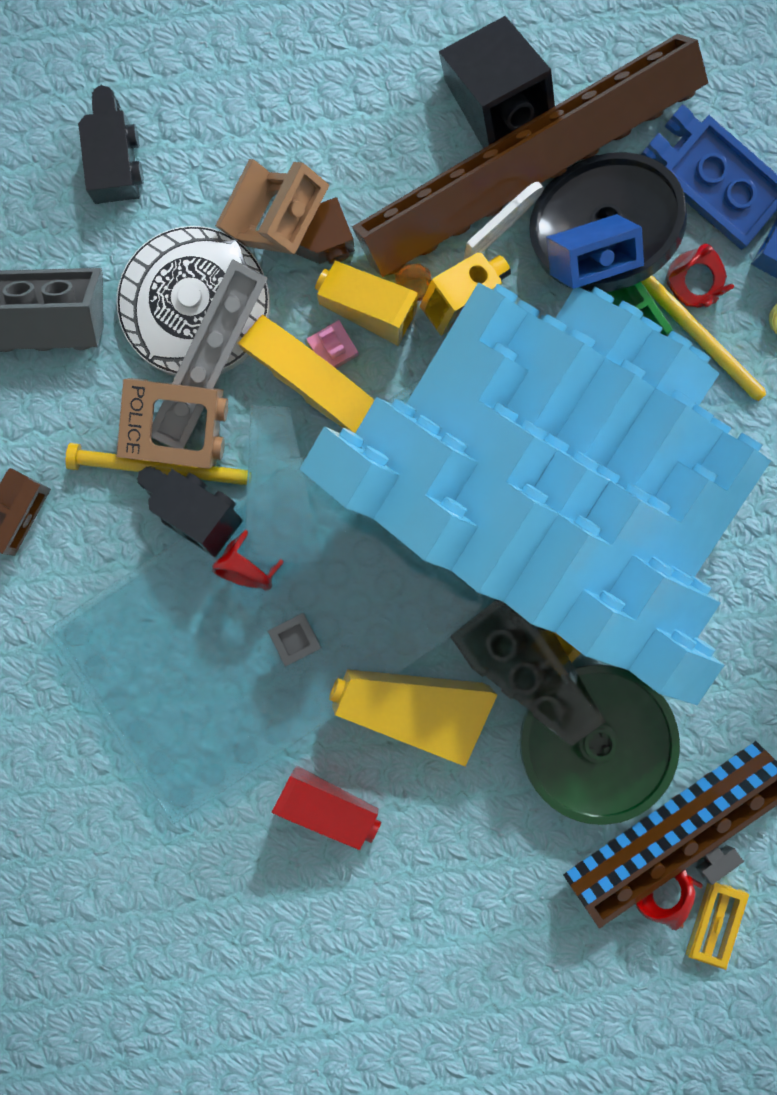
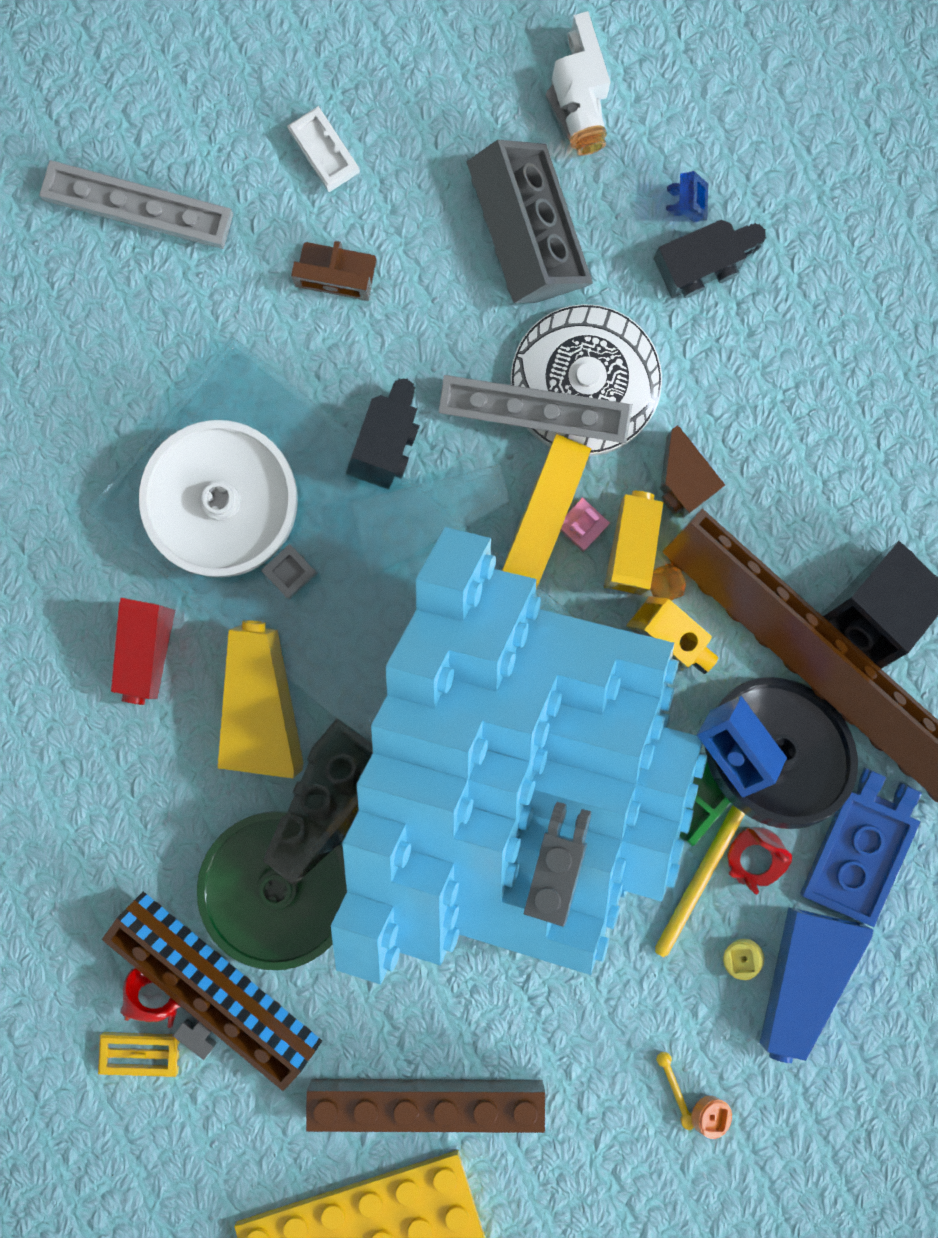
camera: 70 degrees right, 0 degrees up
yellow bar [65,443,253,485] -> none
medium nougat window [117,378,228,469] -> none
red piece [212,530,284,591] -> none
medium nougat window [215,159,330,255] -> none
white window [464,182,544,260] -> none
none -> white dish [139,420,298,578]
none -> dark grey hinge [523,801,592,927]
none -> clear blue tile [666,171,709,222]

